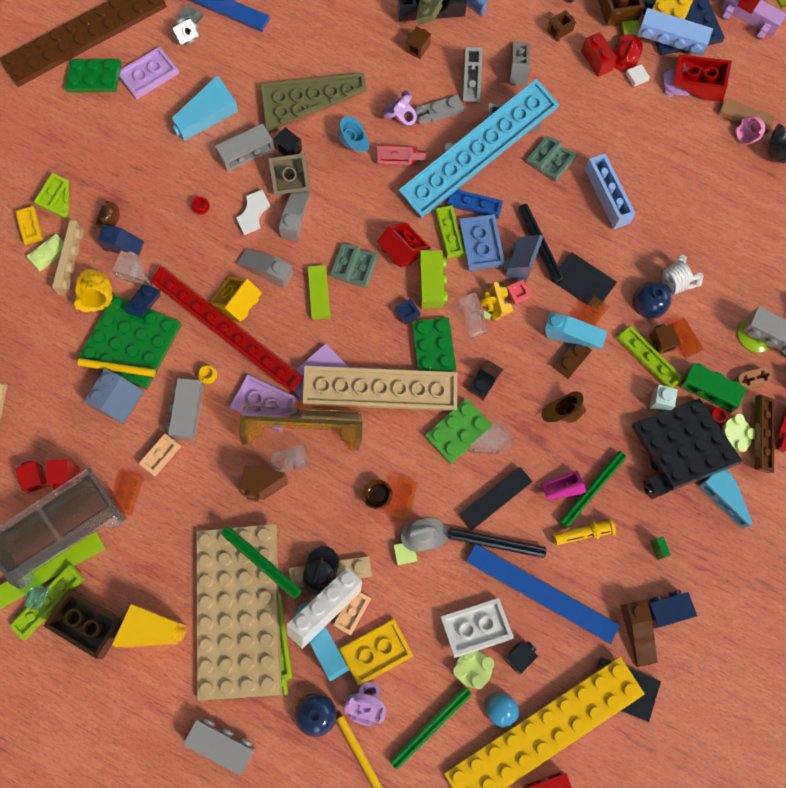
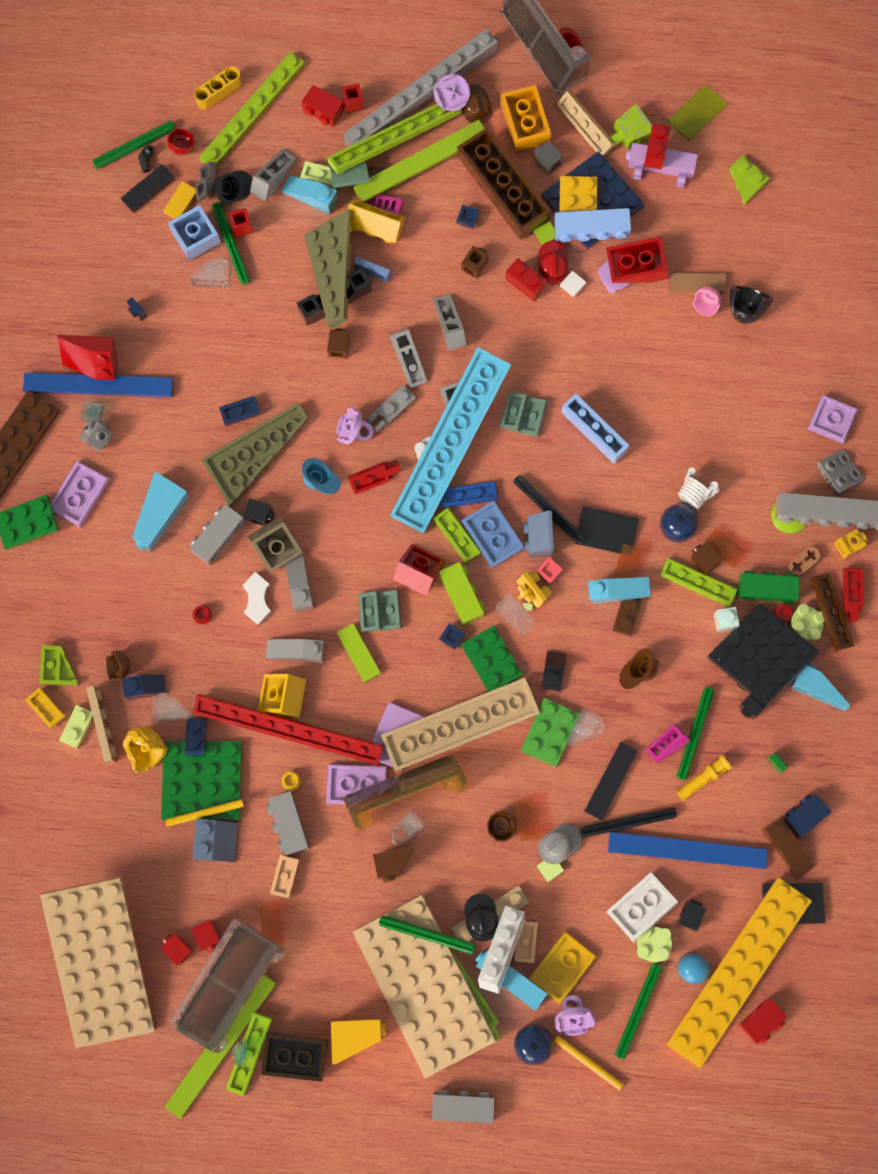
camera: 15 degrees left, 5 degrees up
none -> dark blue plate [219,396,261,427]

